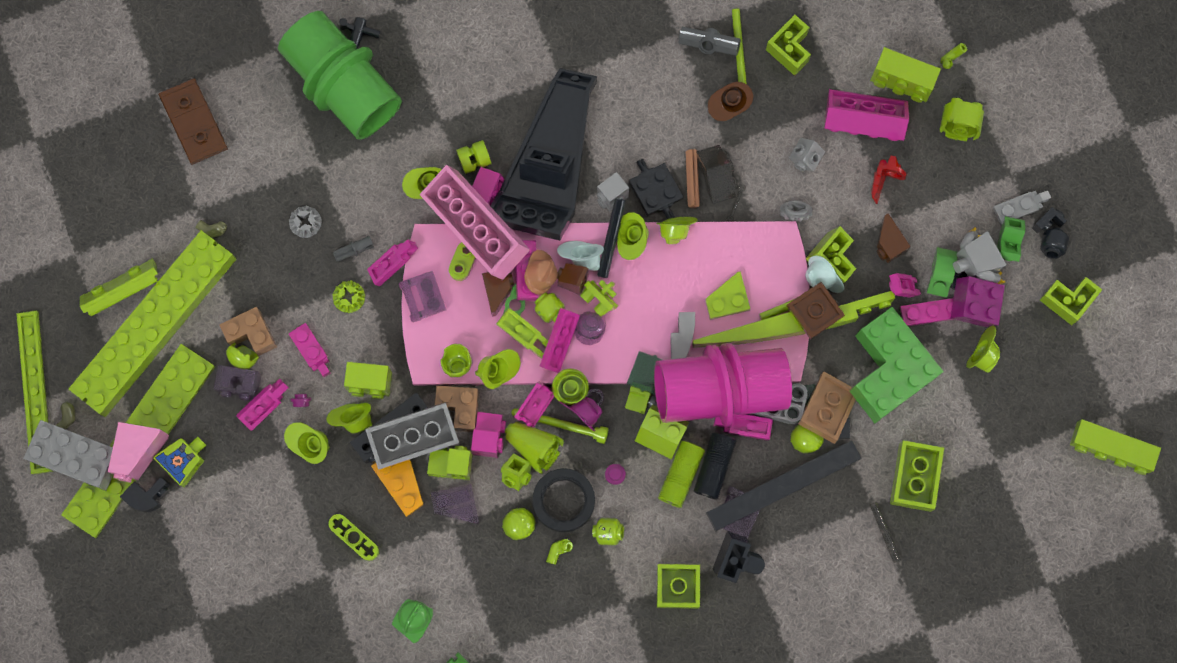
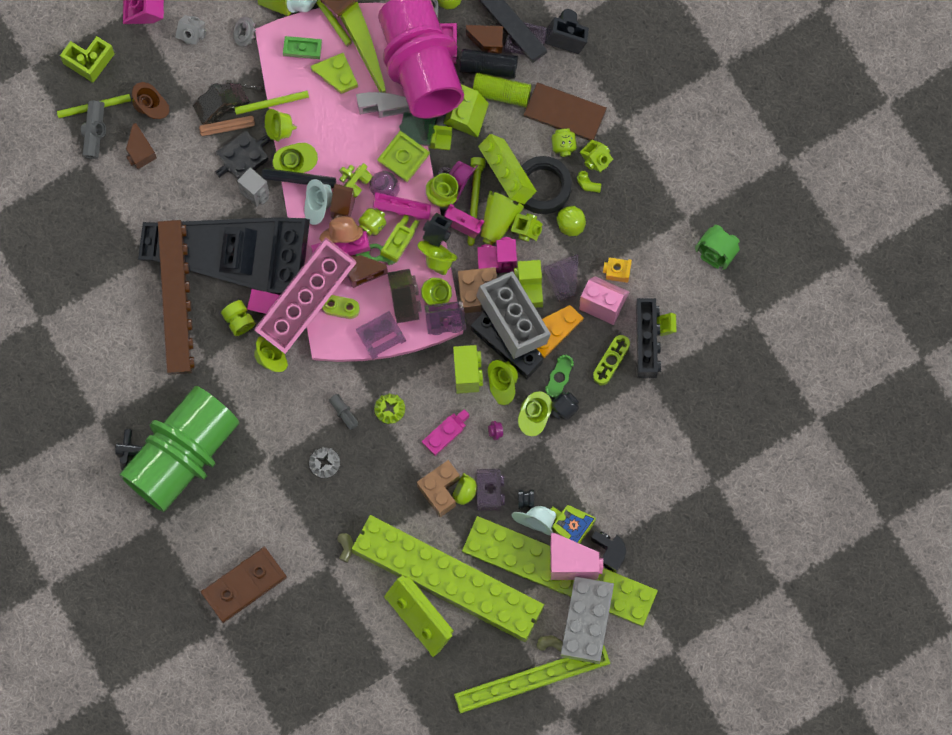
camera: 100 degrees left, 5 degrees down
dark pink hinge [236,379,288,430] -> none
dark pink hinge [367,239,418,286] -> none
bright green piece [392,599,433,643] -> none
magenta plate [605,464,626,485] -> none
lime brick [657,564,700,609] -> none
none -> reddish brown slope [126,123,157,169]
none -> reddish brown brick [158,220,195,375]
none -> lime bar [235,91,309,115]
none -> bright green plate [283,36,322,59]
none -> lime plate [377,131,430,183]
none -> clear smoke brick [387,269,422,323]
none -> black brick [422,213,453,247]
none -> clear purple brick [424,301,466,335]
none -> reddish brown slope [466,25,503,54]
none -> lime brick [478,134,537,204]
none -> light aqua piece [512,506,556,535]
none -> black wheel [518,489,534,509]
none -> reddish brown tile [524,82,607,141]
none -> bright green piece [546,355,574,398]
none -> black head [551,391,579,420]
none -> lime brick [579,140,613,172]
none -> bright pink slope [579,276,629,325]
none -> yellow brick [603,258,632,283]
none -> black brick [636,298,661,378]
none -> lime plate [657,313,676,336]

